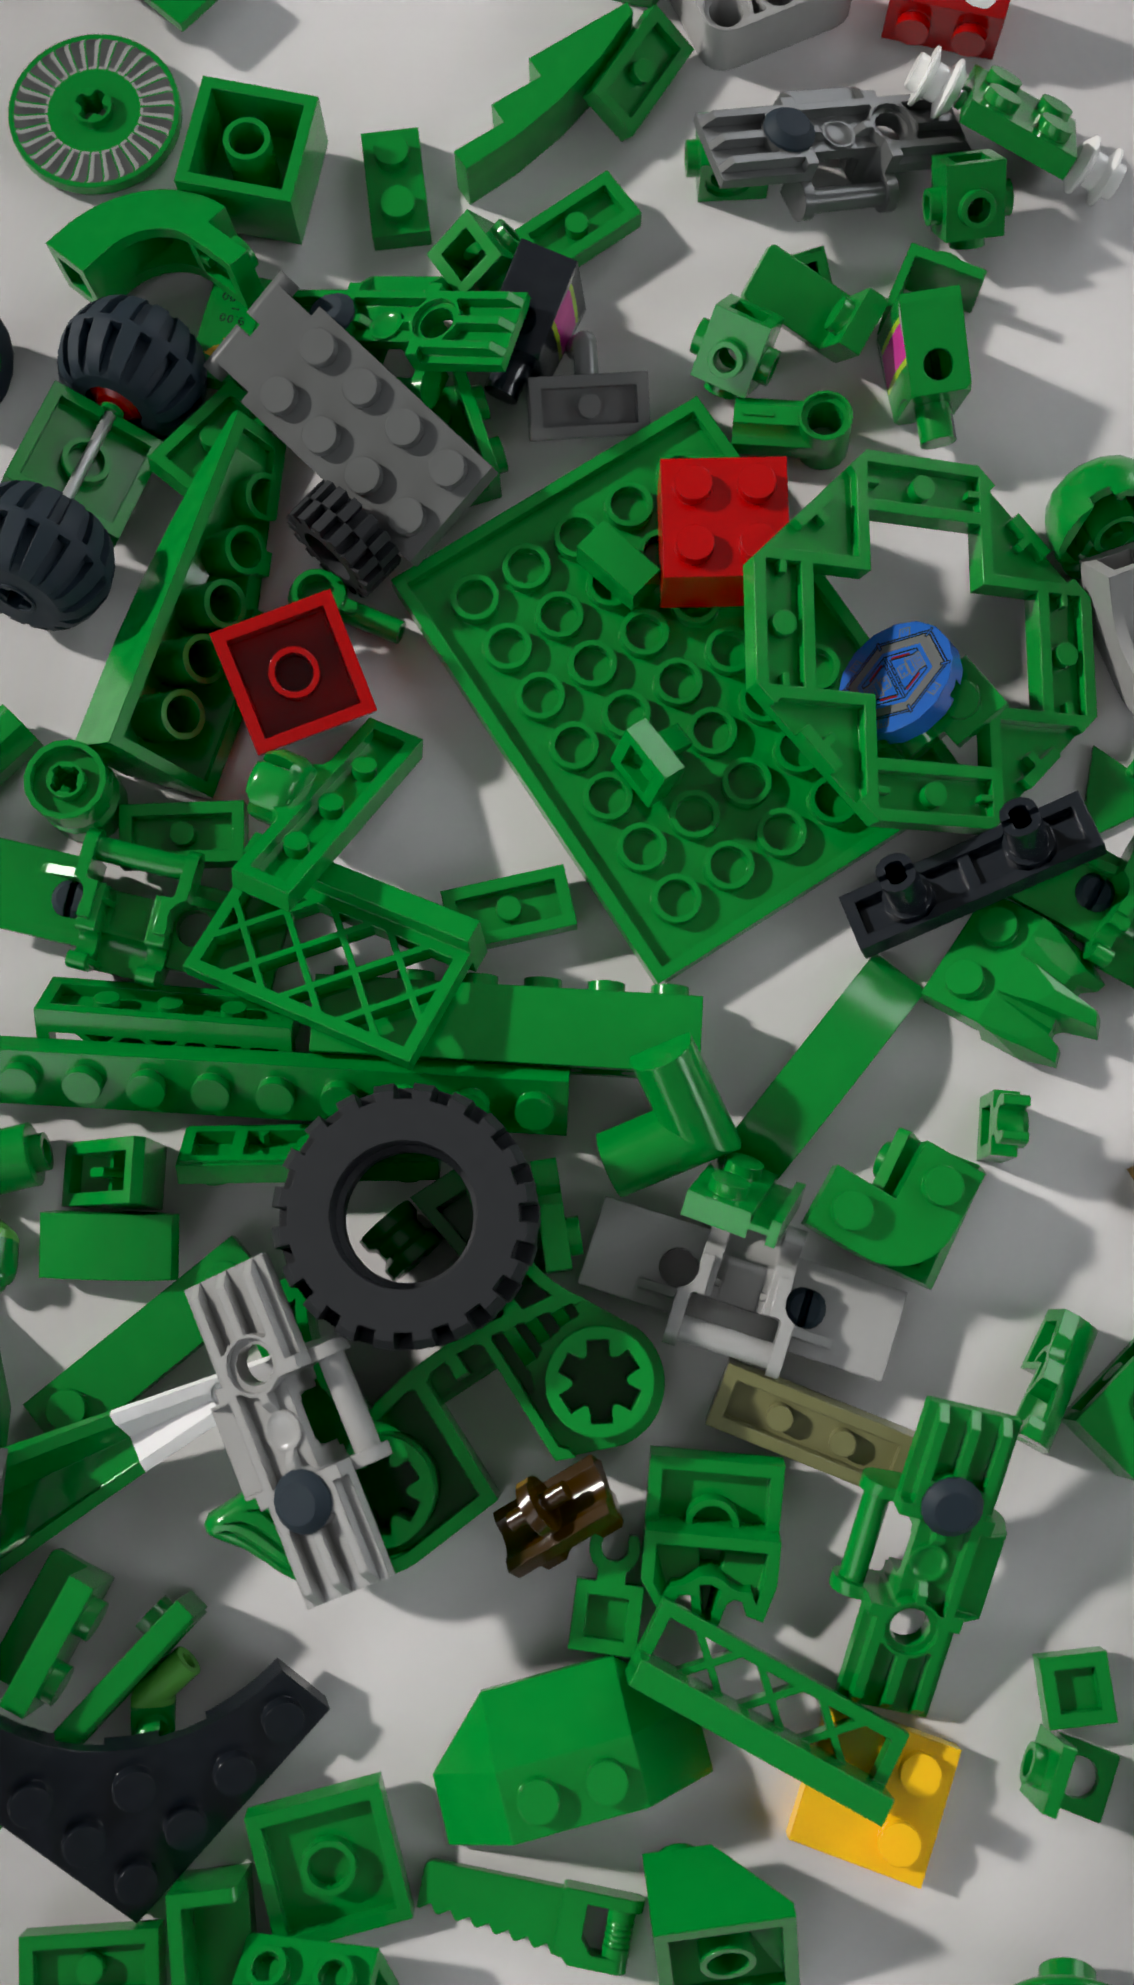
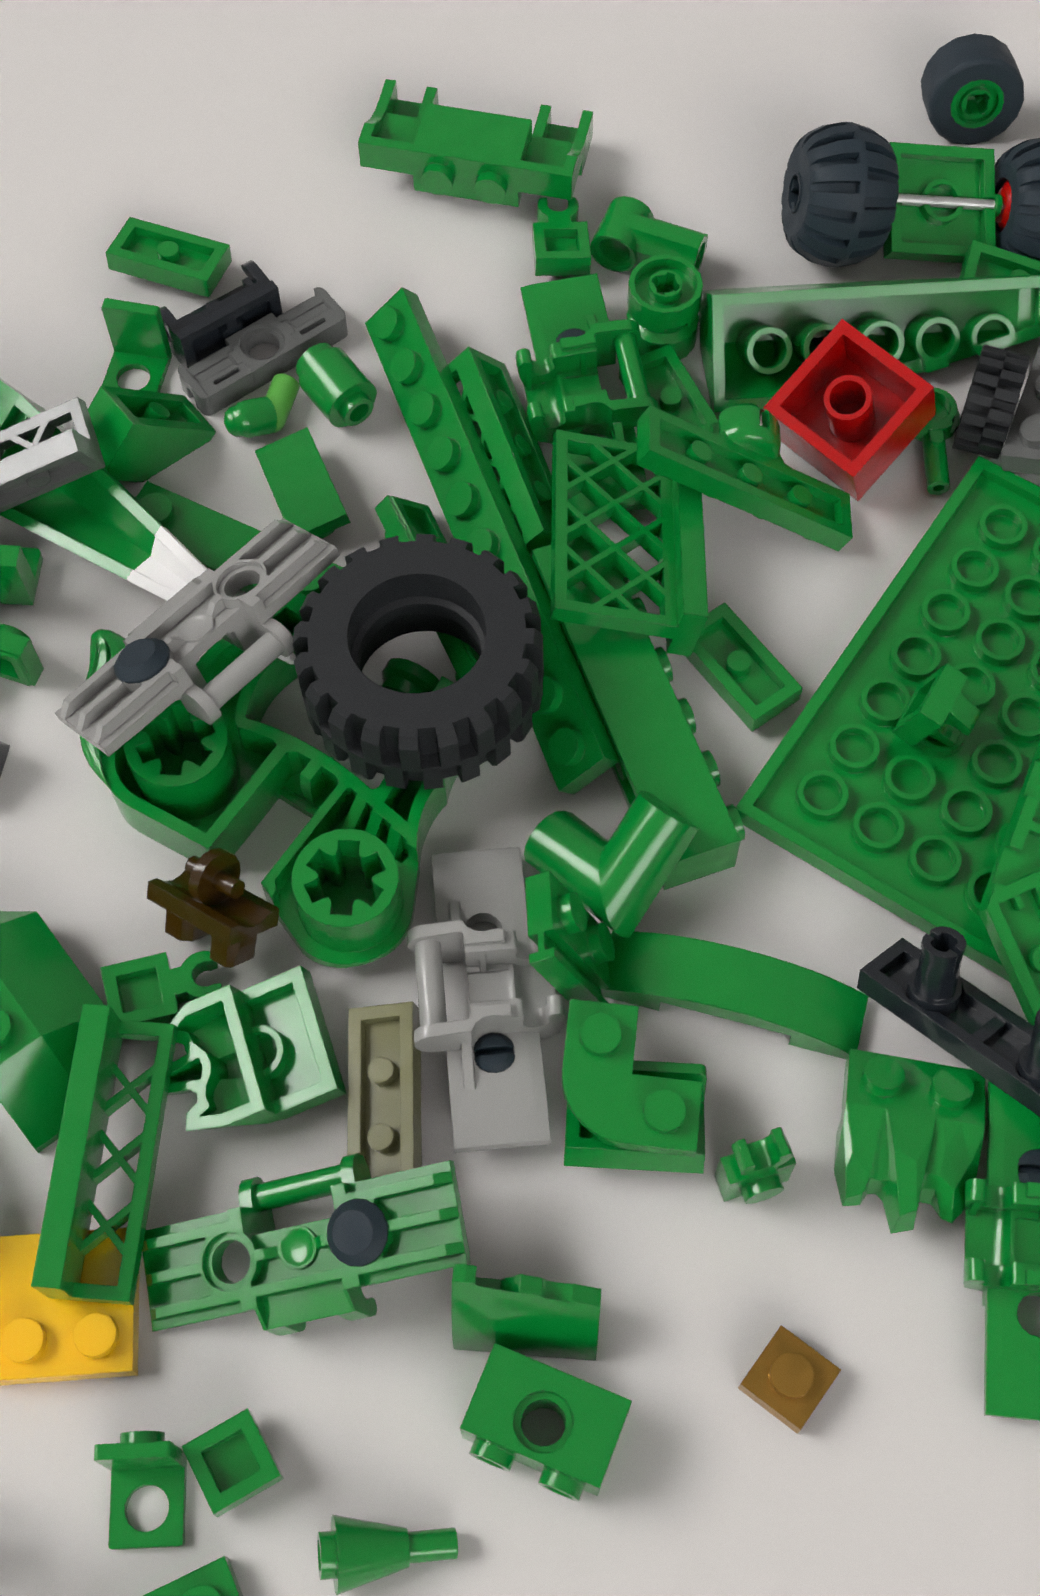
camera: 65 degrees right, 15 degrees down
green slope [61,1136,167,1210] -> none
green plate [530,1157,584,1274] -> none

